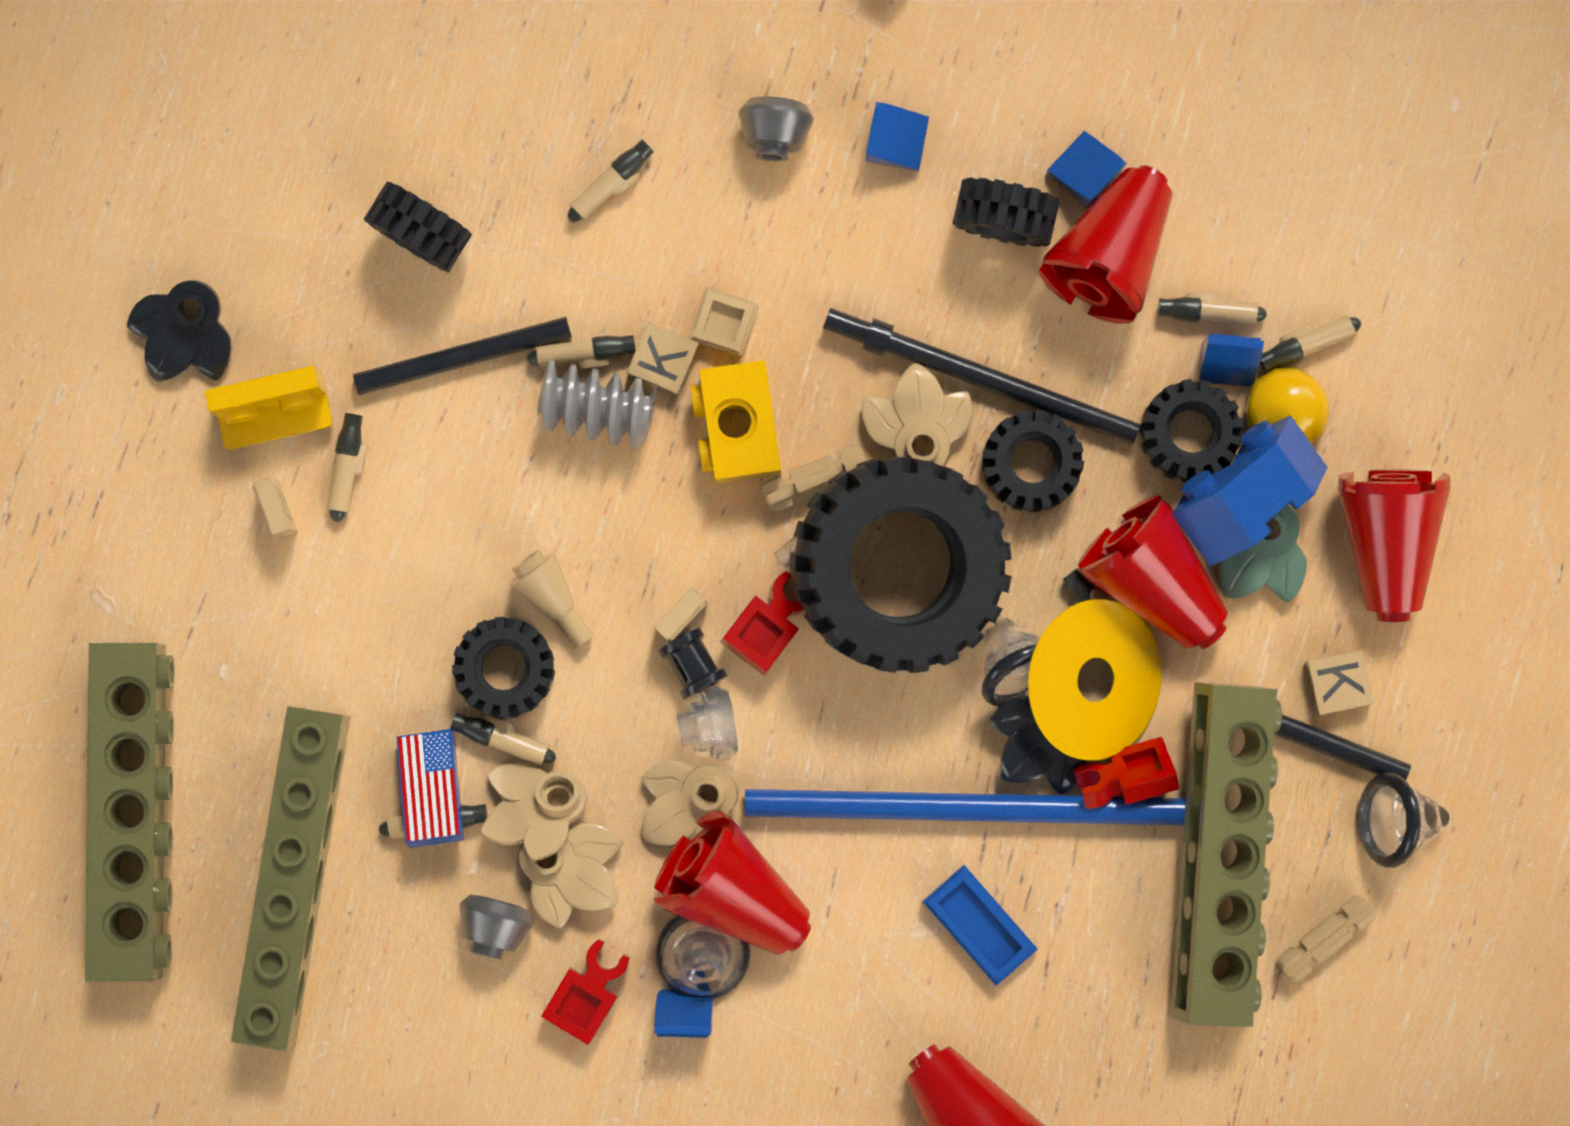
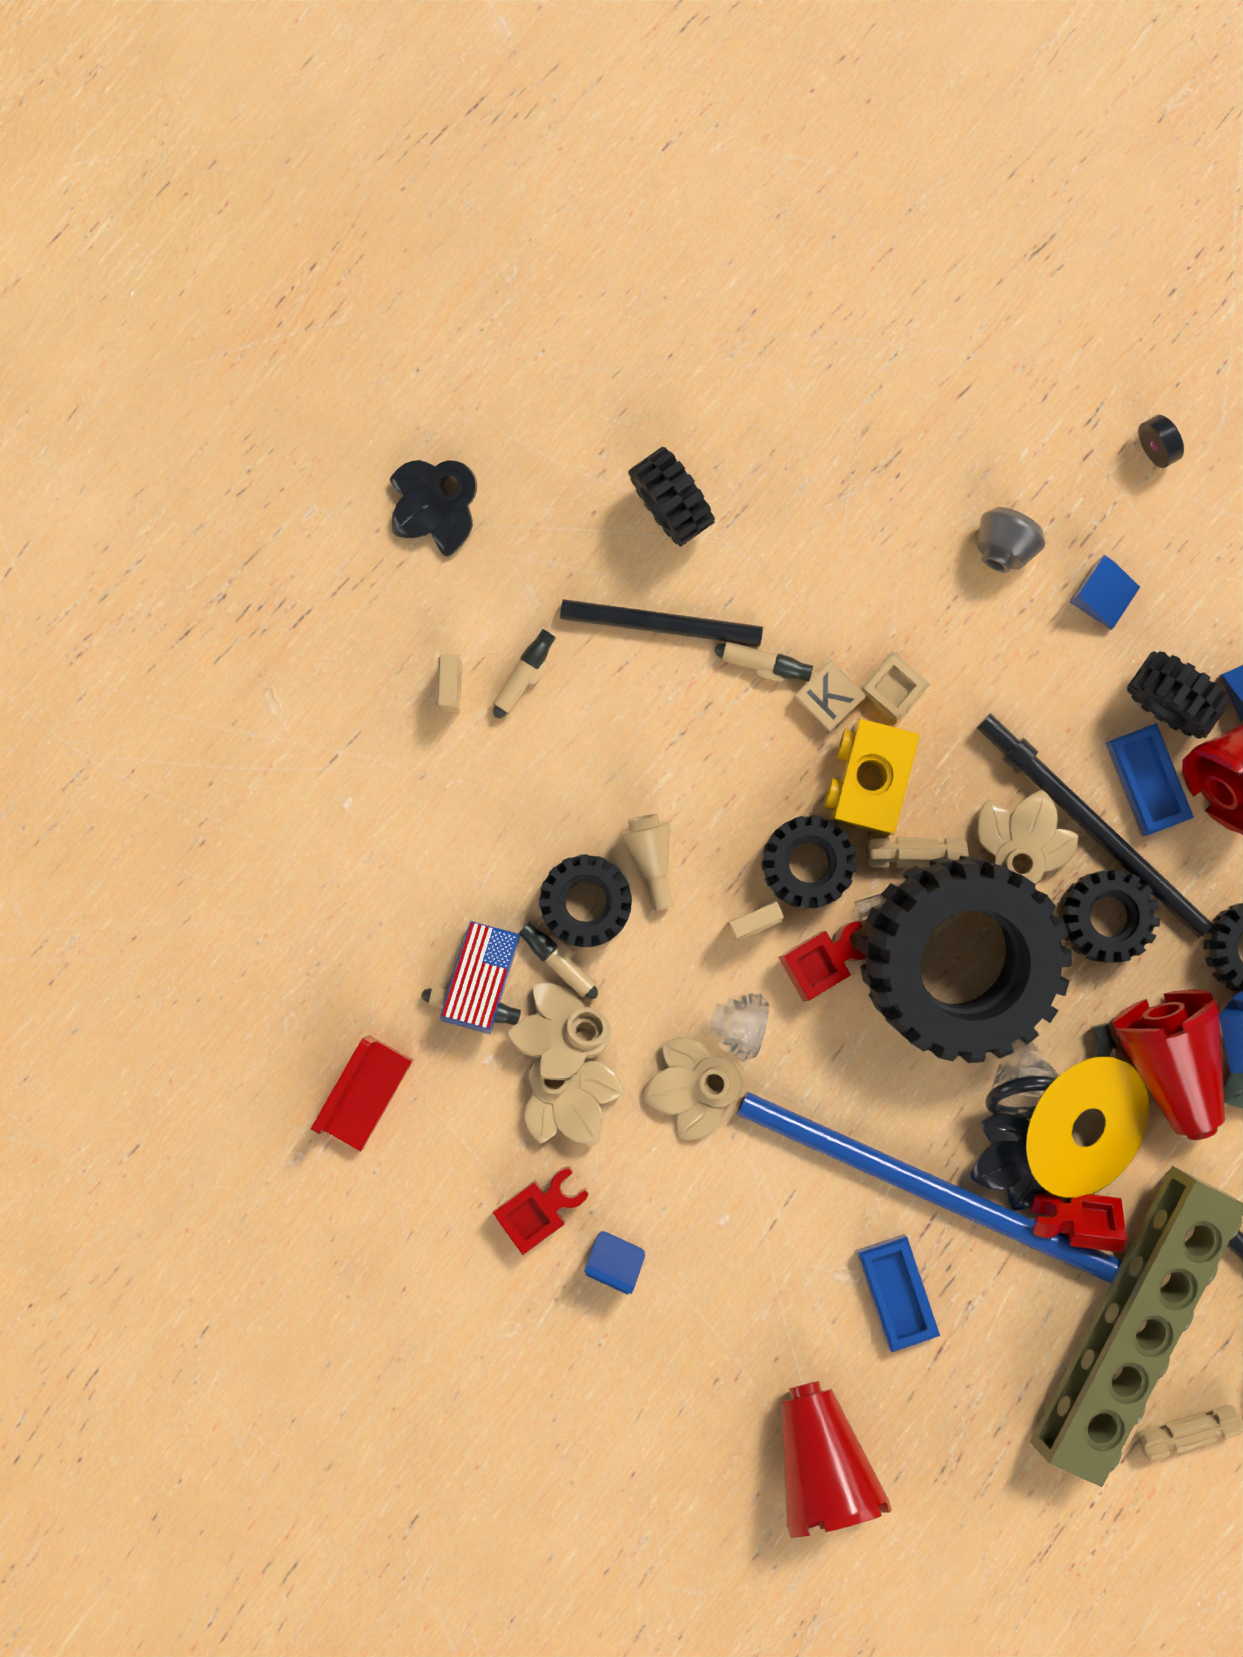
camera: 20 degrees right, 0 degrees up
olive brick [85,643,175,981] -> none
yellow bracket [204,365,333,450] -> none
olive brick [231,706,351,1051] -> none
flat silver cone [459,894,534,960] -> none
light grey piece [538,359,658,450] -> none
piece [567,139,654,222] -> none
red cone [654,811,811,955] -> none
clear hat [655,915,750,1000] -> none
black bush [658,628,728,700] -> none
none -> red panel [310,1035,414,1152]
none -> black tyre [761,815,857,909]
none -> blue tile [1105,723,1194,837]

